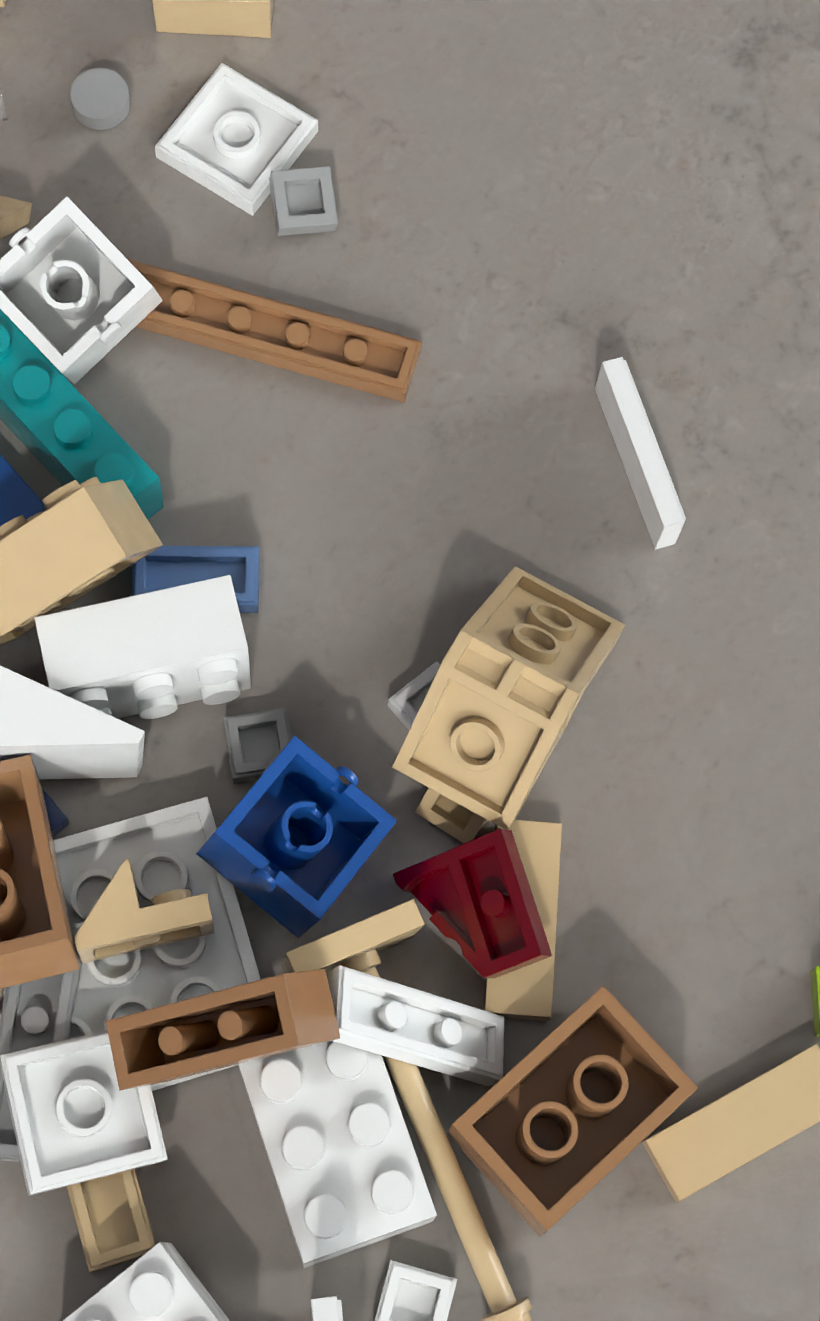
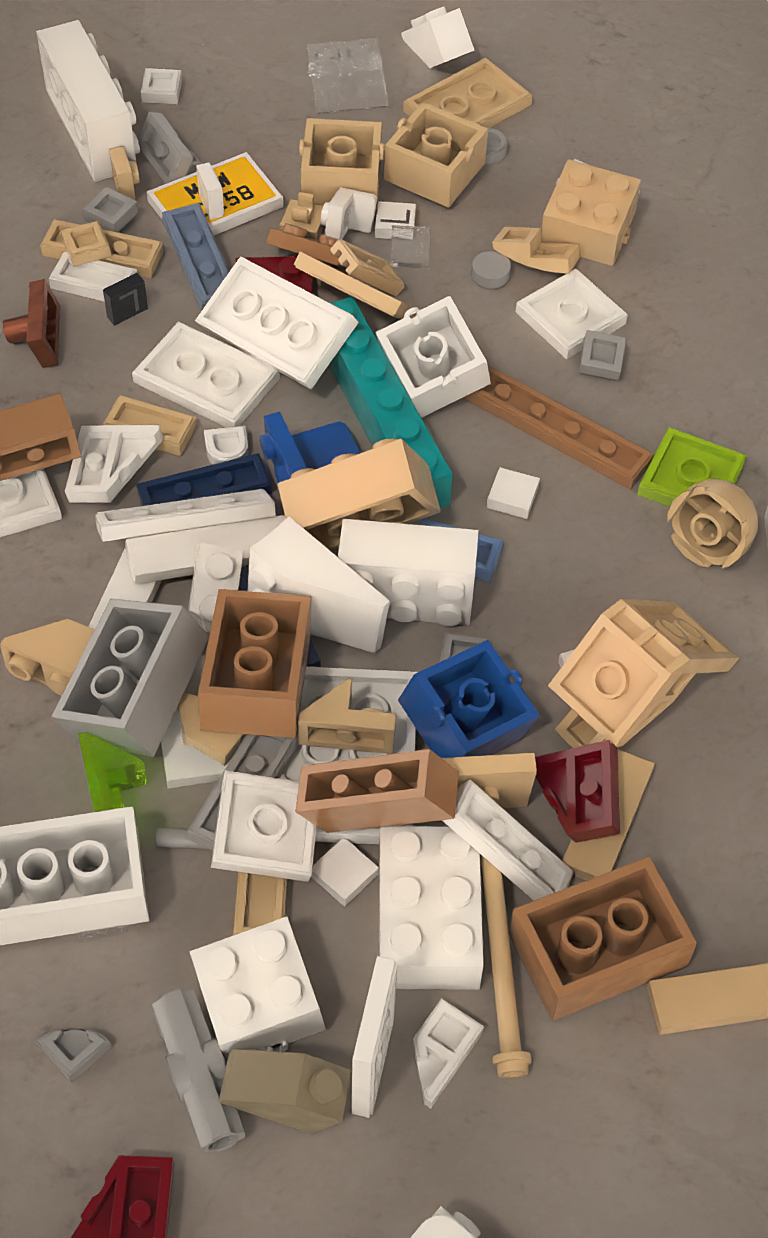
camera: 25 degrees right, 15 degrees down
none -> white tile [311,839,379,907]
none -> white tile [486,467,540,519]
none -> tan slope [492,227,580,274]
none -> lime tile [637,427,747,507]
none -> tan cylinder [667,479,758,568]

